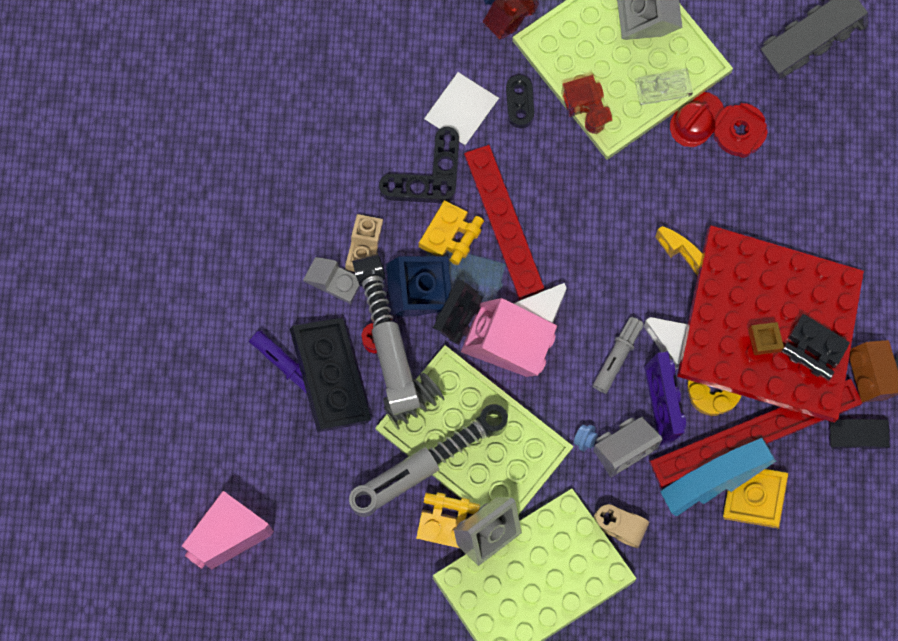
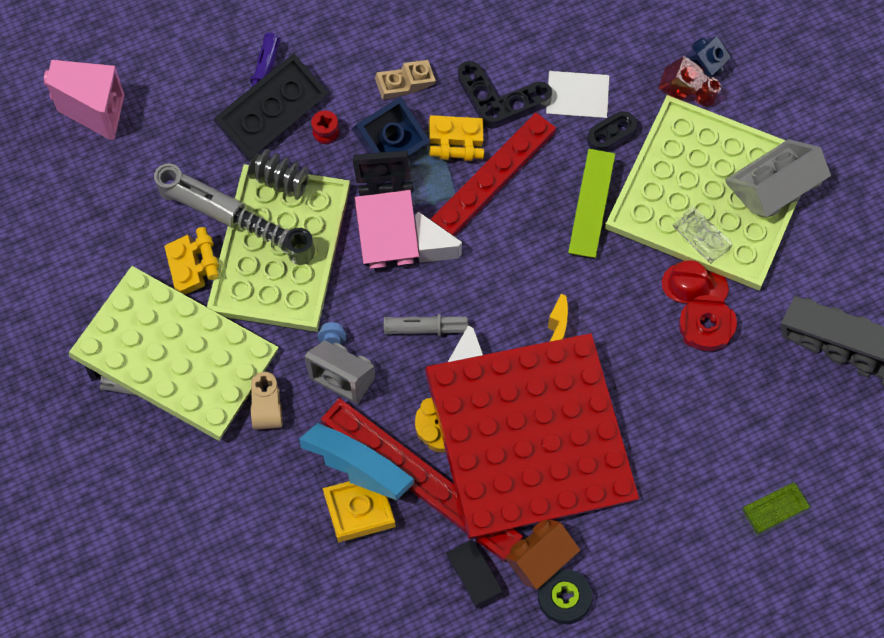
camera: 60 degrees right, 10 degrees down
light grey slope [303,257,361,304] -> none
light grey piece [352,253,421,415] -> none
light grey slope [454,497,522,566] -> none
clear red brick [561,75,613,134] -> none
dark purple plate [644,352,686,446] -> none
pearl gold plate [748,322,784,355] -> none
black plate [781,314,850,381] -> none
none -> lime slope [568,149,615,259]

